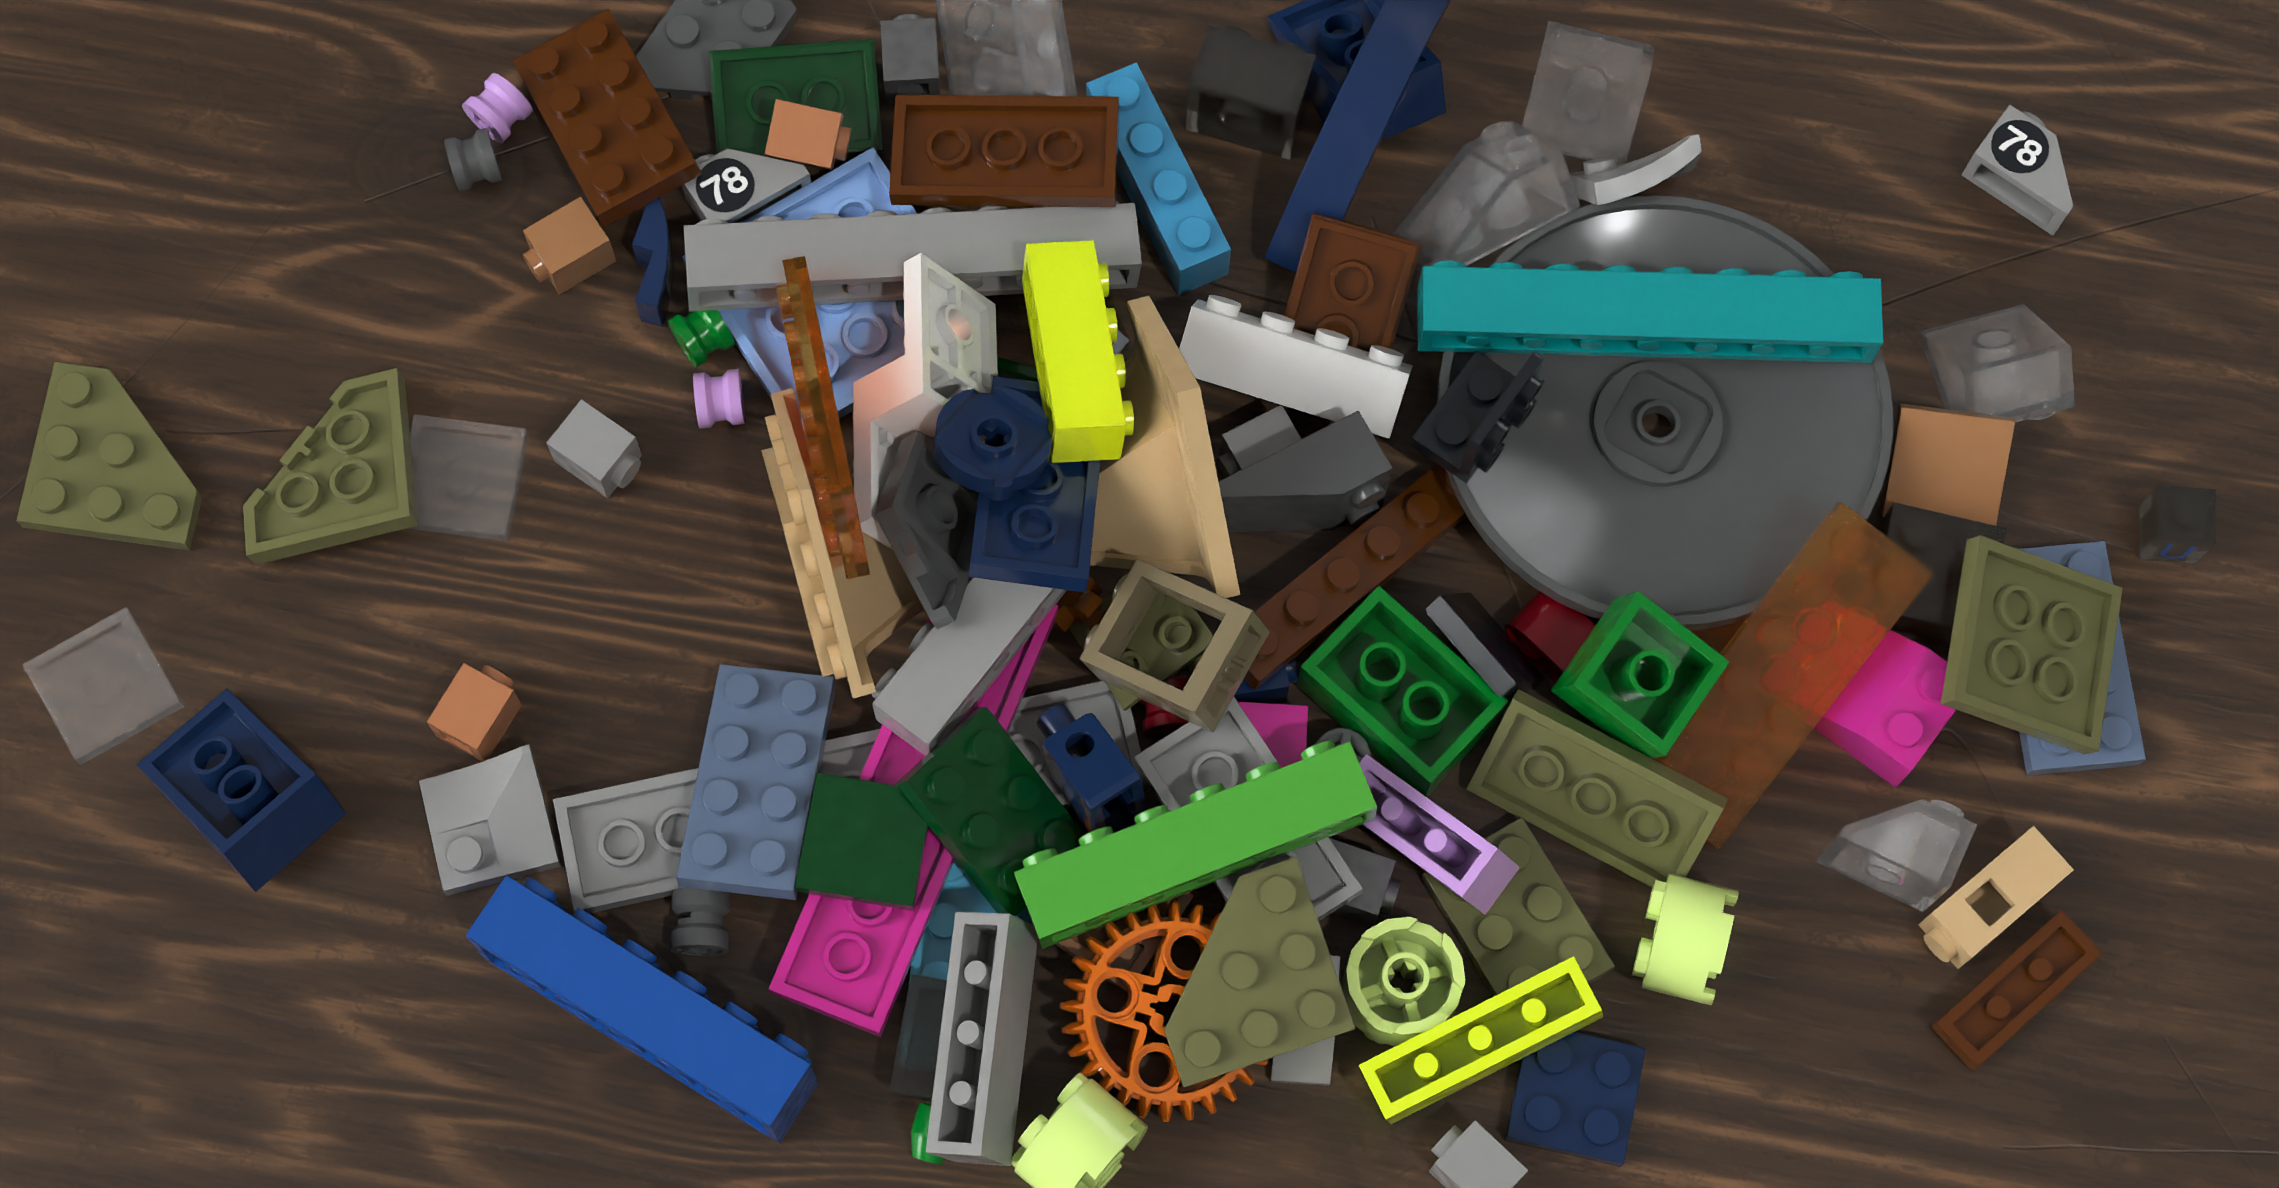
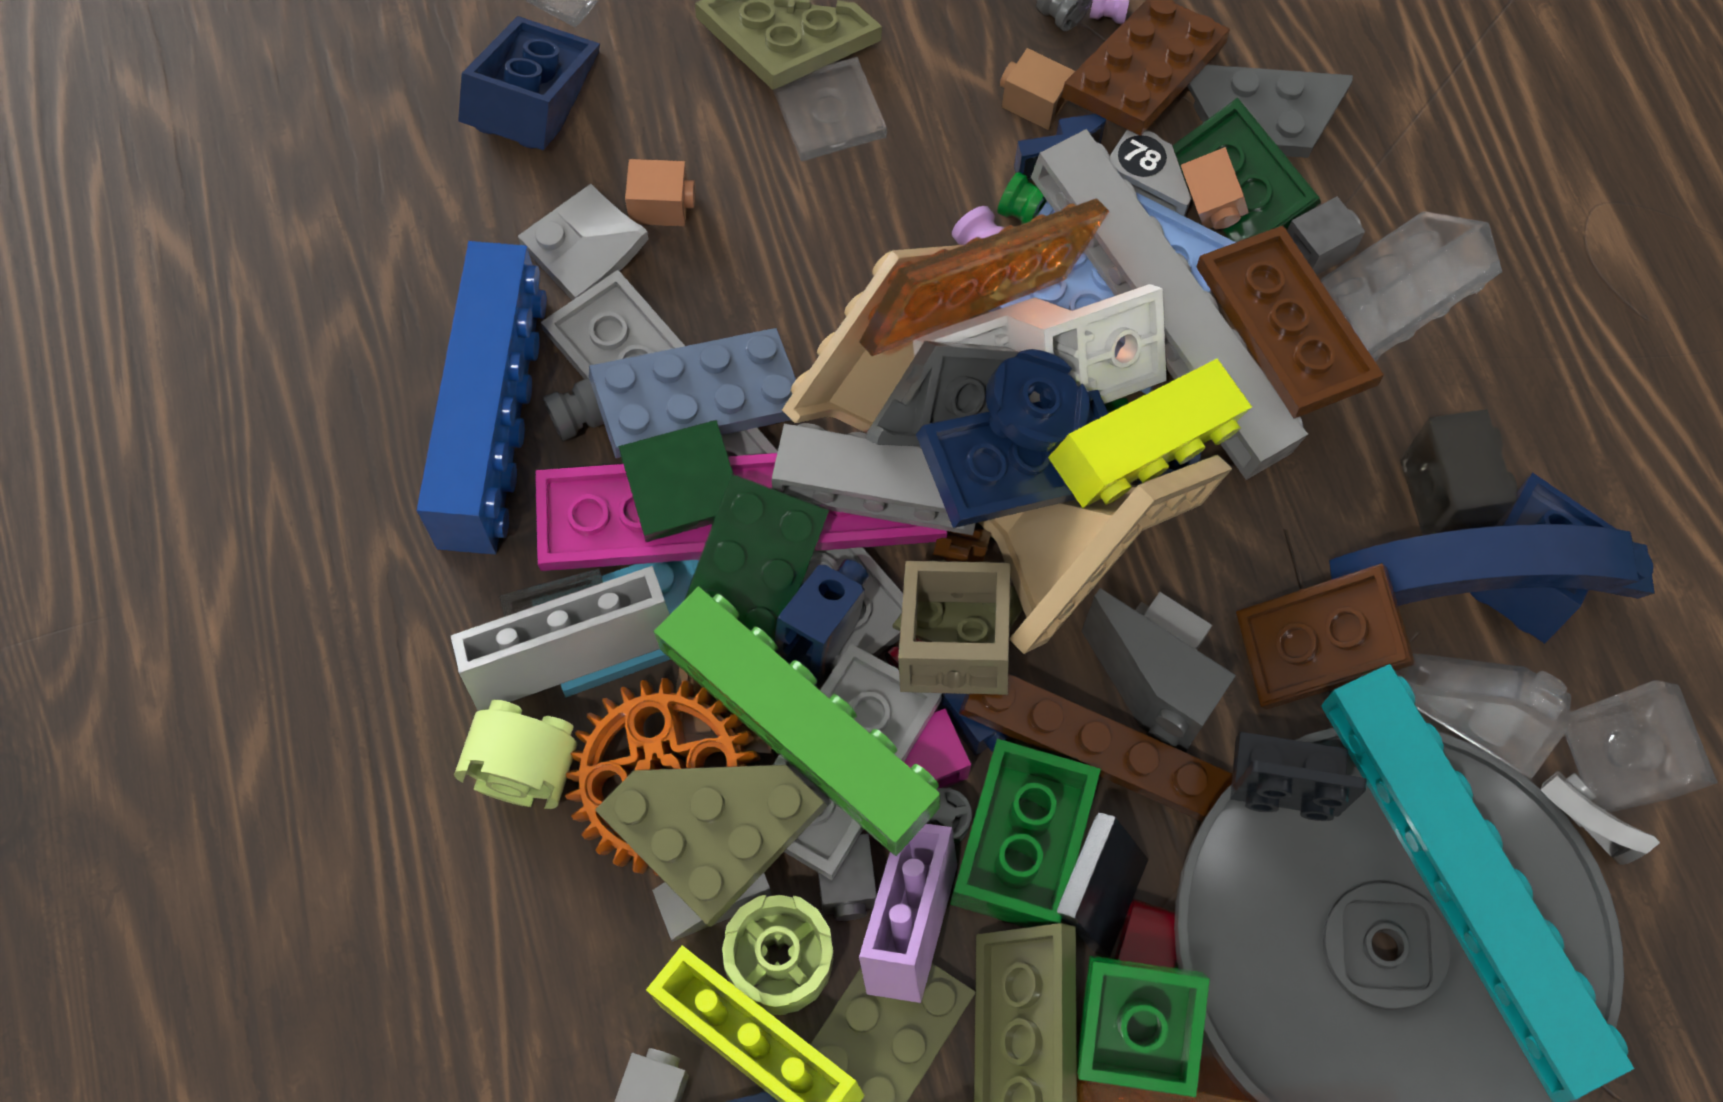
camera: 65 degrees right, 5 degrees down
light grey brick [546,399,642,499] -> none
dark azure brick [1086,62,1231,296] -> none
white brick [1179,295,1413,438] -> none

